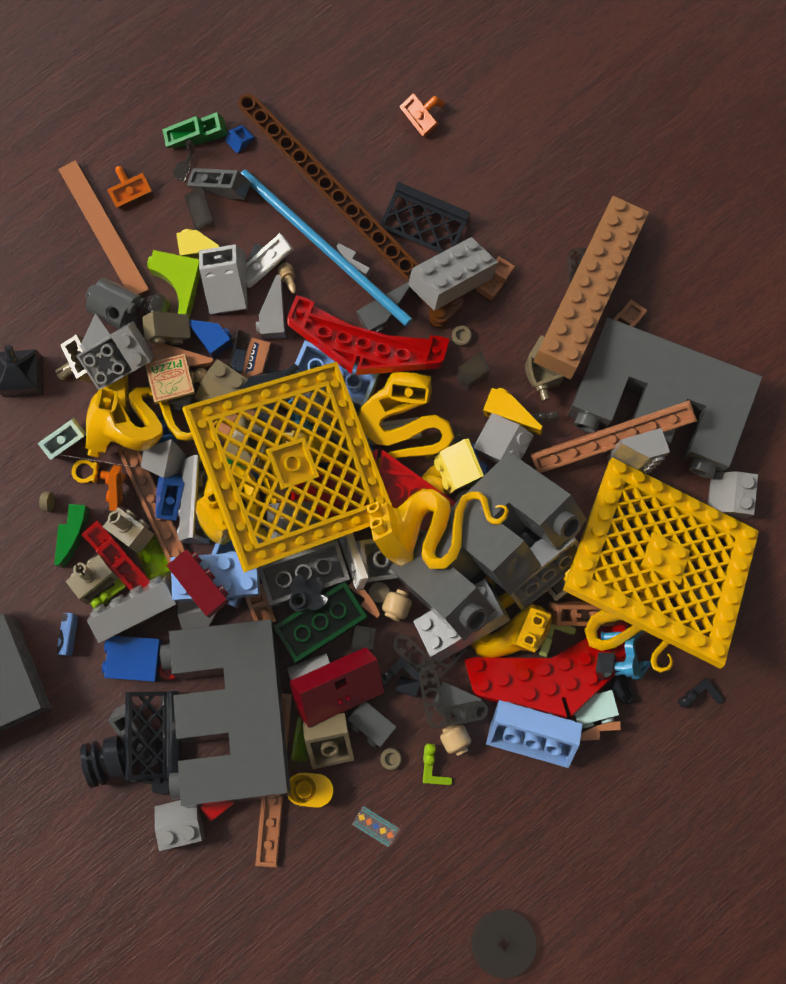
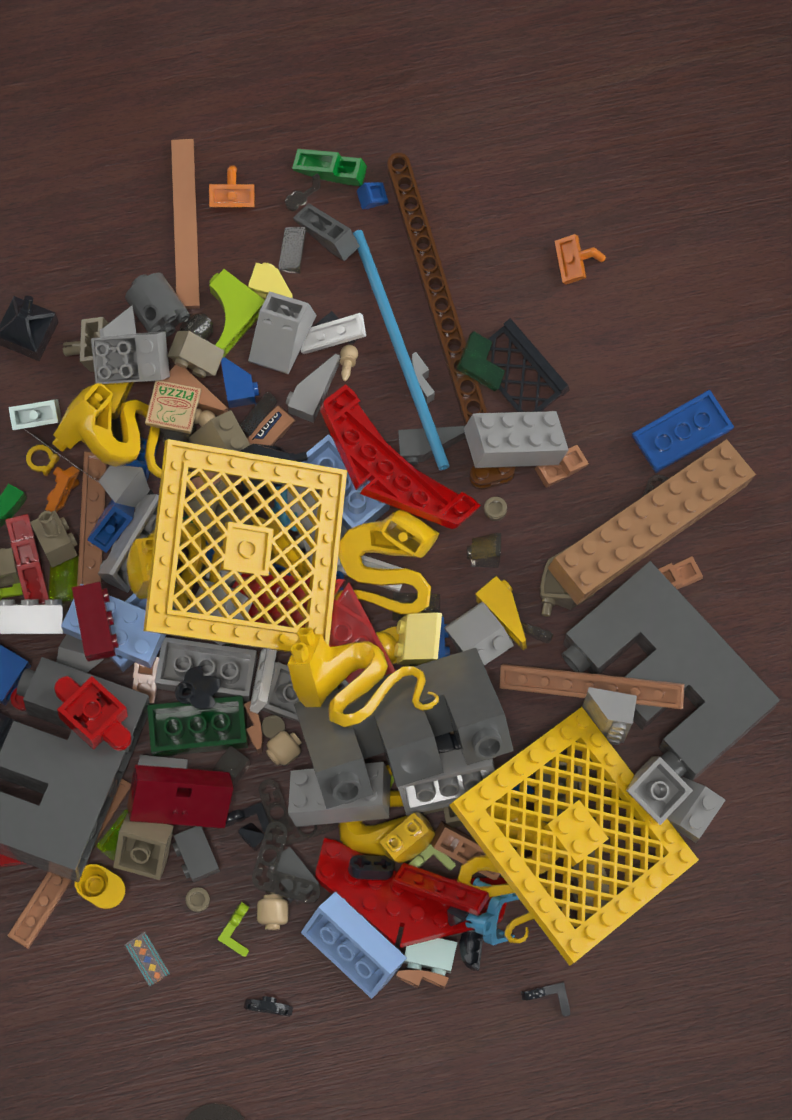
camera: 25 degrees right, 5 degrees down
none -> red brick [54,676,131,751]
none -> black plate [244,996,293,1017]
none -> black beam [348,855,395,880]
none -> red tile [392,862,489,916]
none -> clear green tile [457,331,505,391]
none -> light grey slope [626,756,693,825]
none -> blue plate [632,390,734,473]

